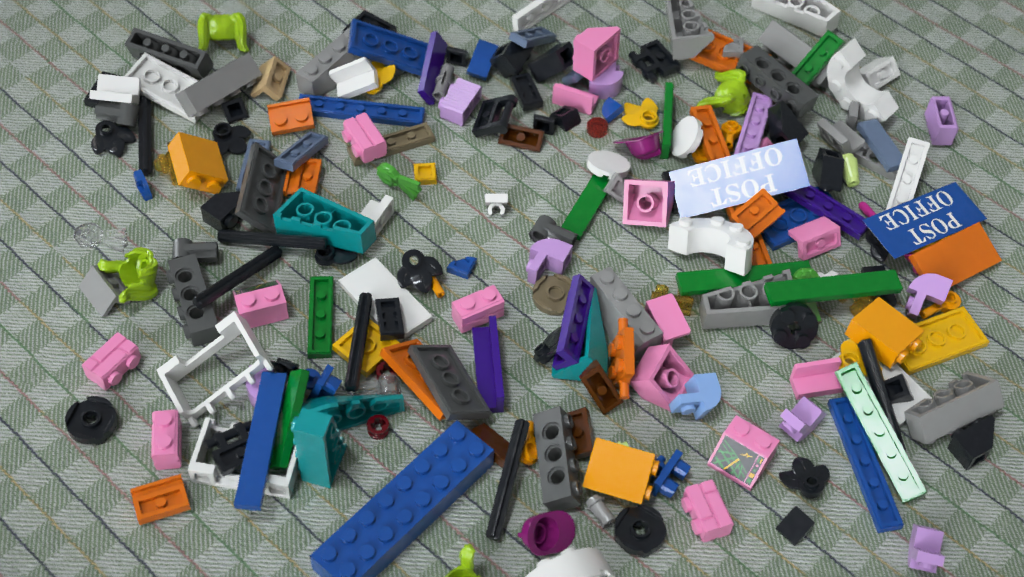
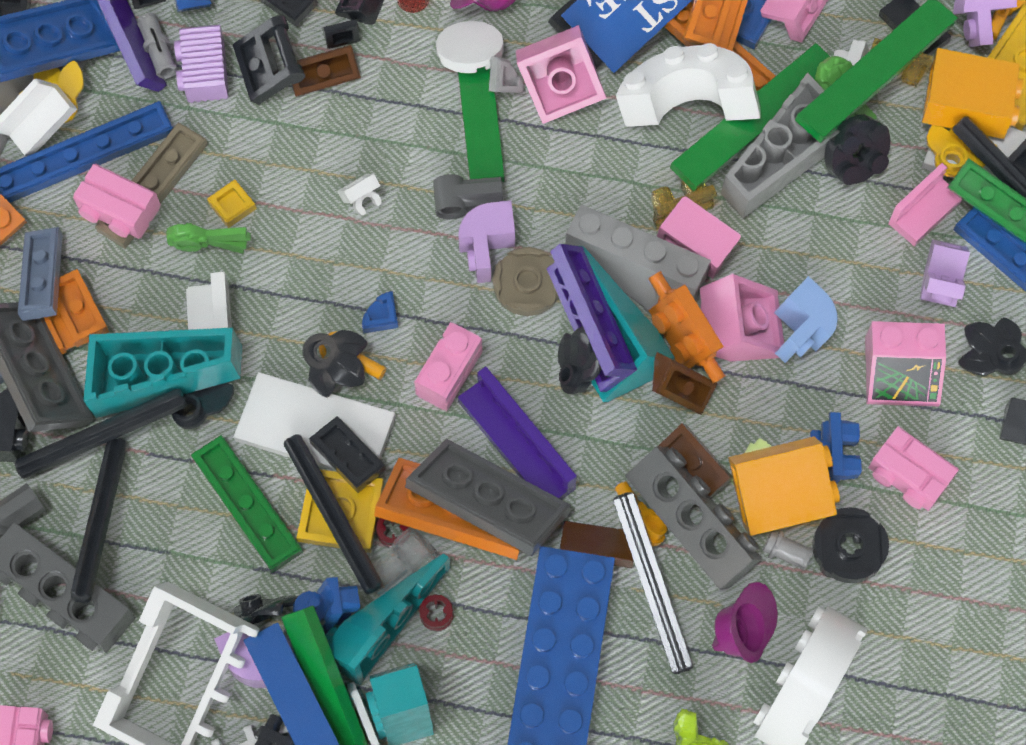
camera: 30 degrees left, 15 degrees up
bright pink slope [232,280,289,328] -> none

